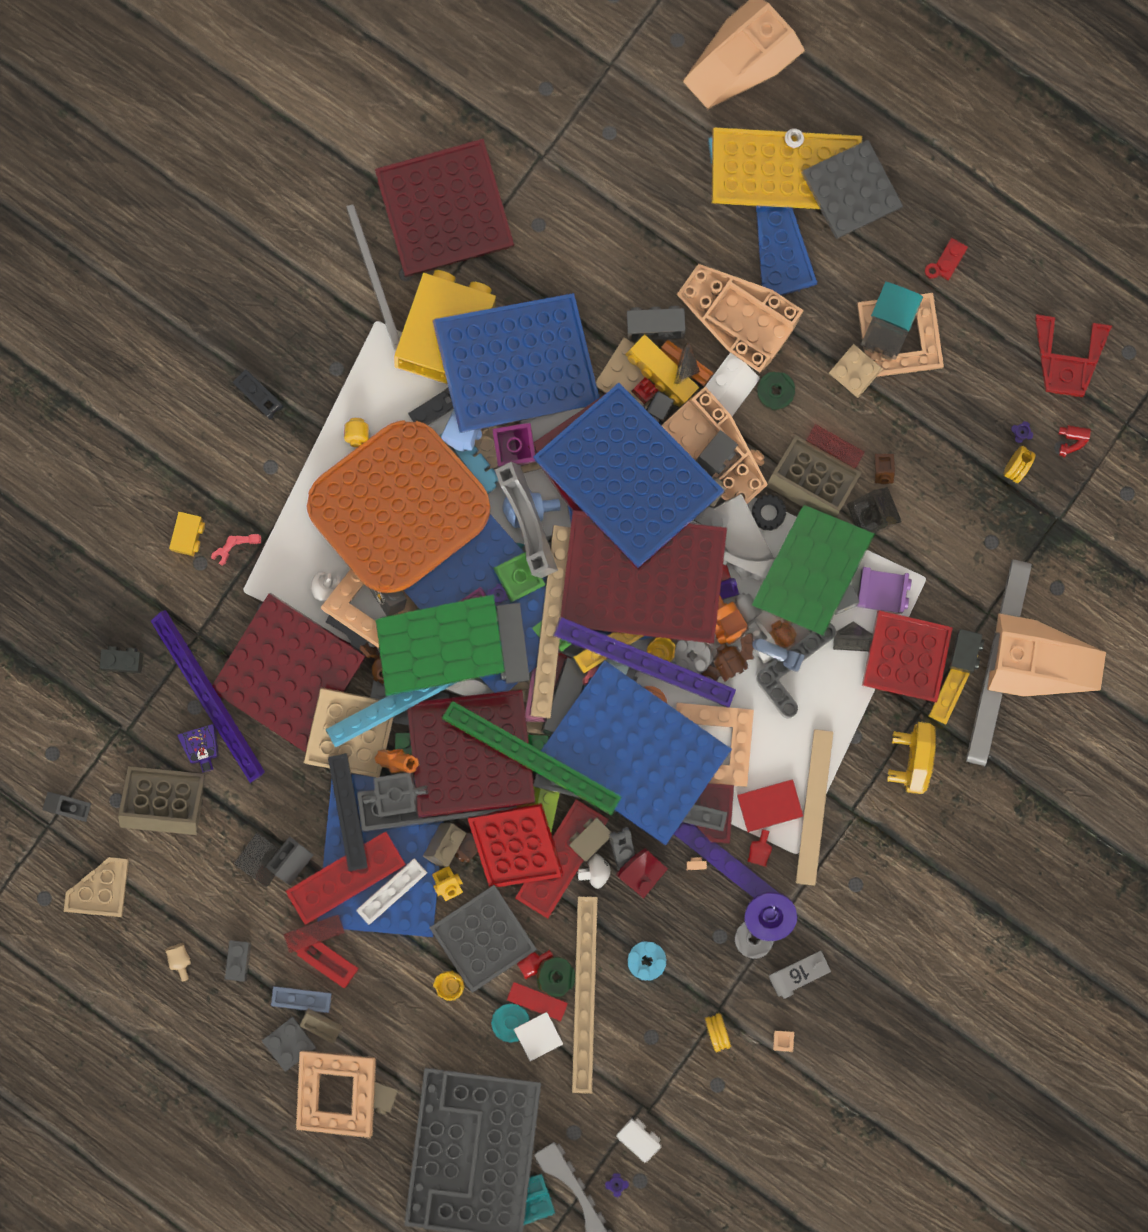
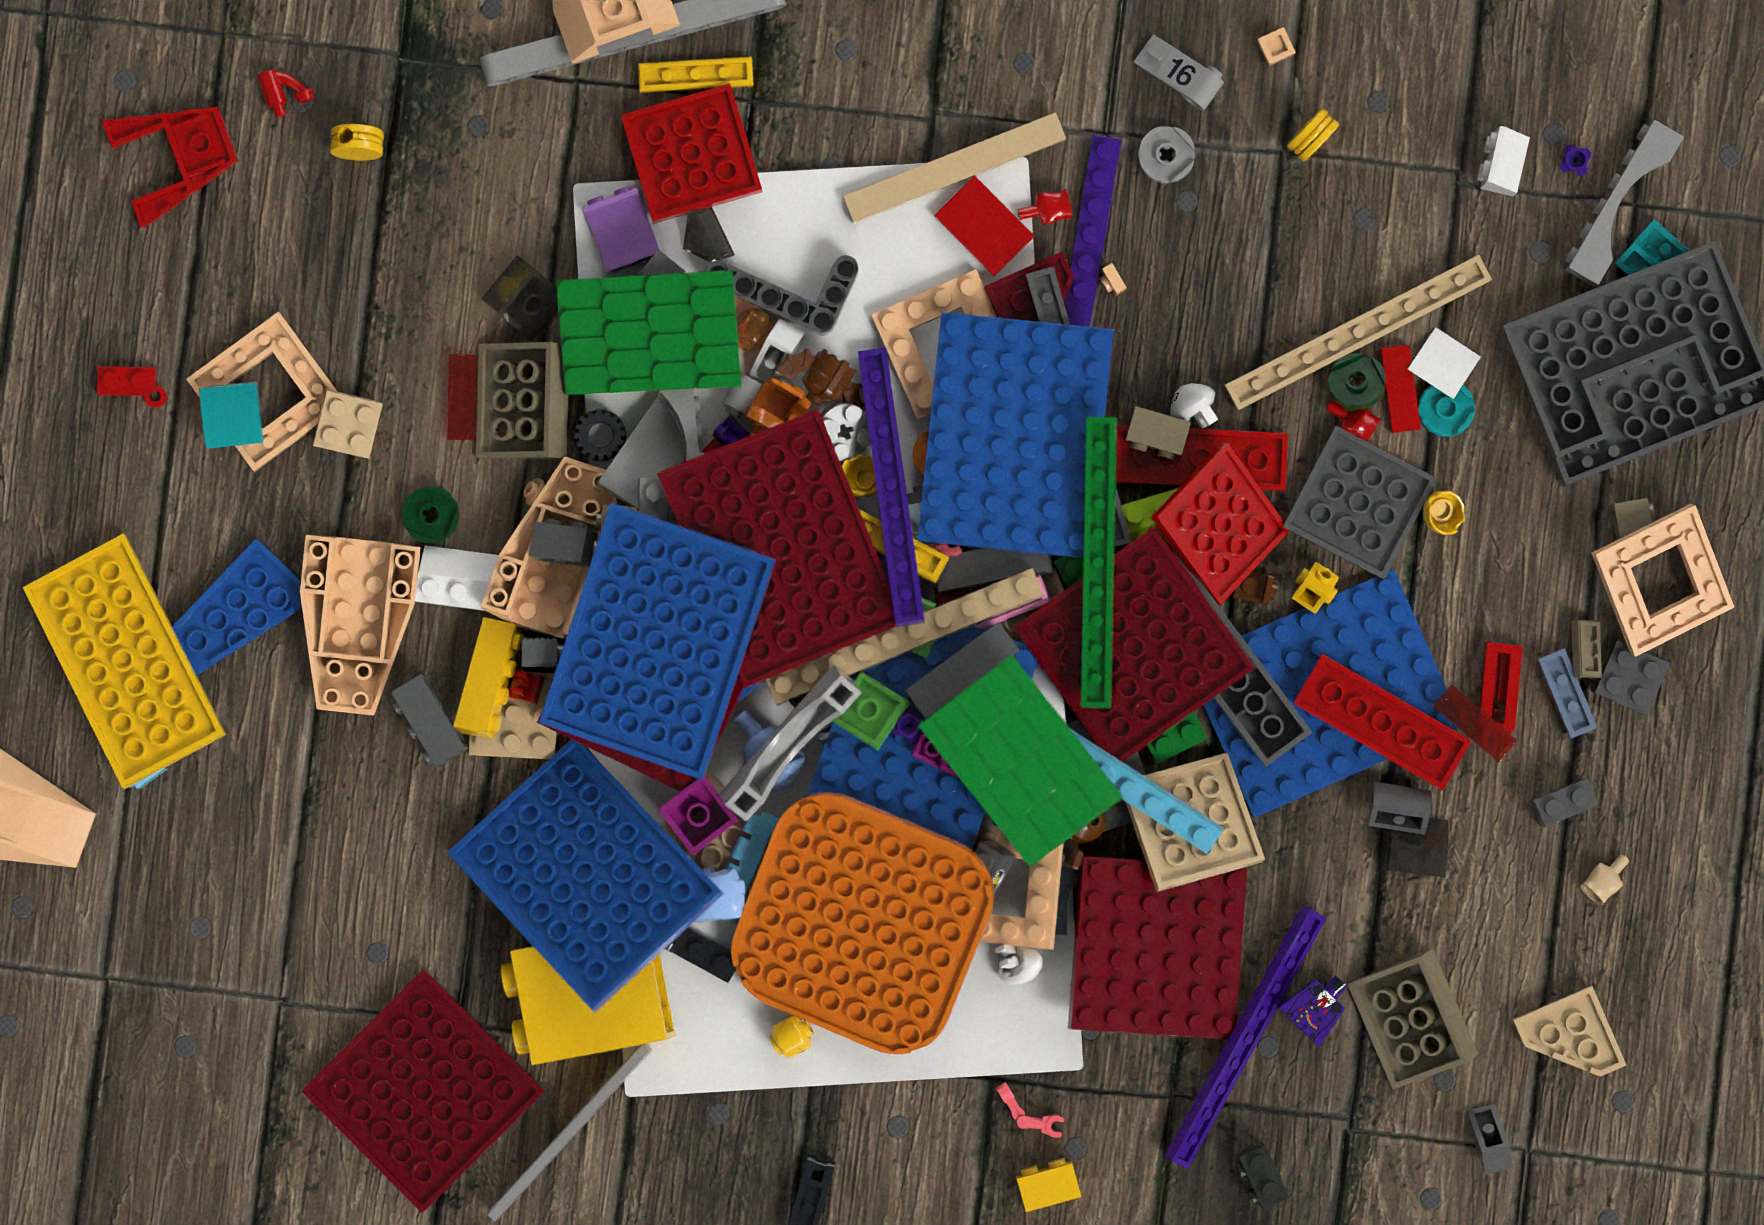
camera: 125 degrees left, 5 degrees up
black plate [328,753,368,872] -> none
white tile [356,858,427,925] -> none
dark grey plate [363,772,428,817] -> none
orange piece [375,749,419,773] -> none
dark tan brick [423,823,466,867] -> none
dark grey plate [609,827,635,871] -> none
dark red plate [616,848,668,899] -> none
medium azure plate [628,942,666,980] -> none
orange piece [660,340,714,387] -> none
clear smoke slope [674,343,700,385] -> none
dark purple hat [745,892,797,941] -> none
sand blue piece [752,639,805,672] -> none
white plate [785,129,804,148] -> none
dark grey plate [801,140,903,239] -> none
clear smoke slope [861,316,908,360] -> none
reddish brown bracket [874,454,895,484] -> none
yellow brick [887,722,936,794] -> none
pearl dark grey brick [949,629,984,674] -> none
dark purple plate [1011,421,1033,443] -> none

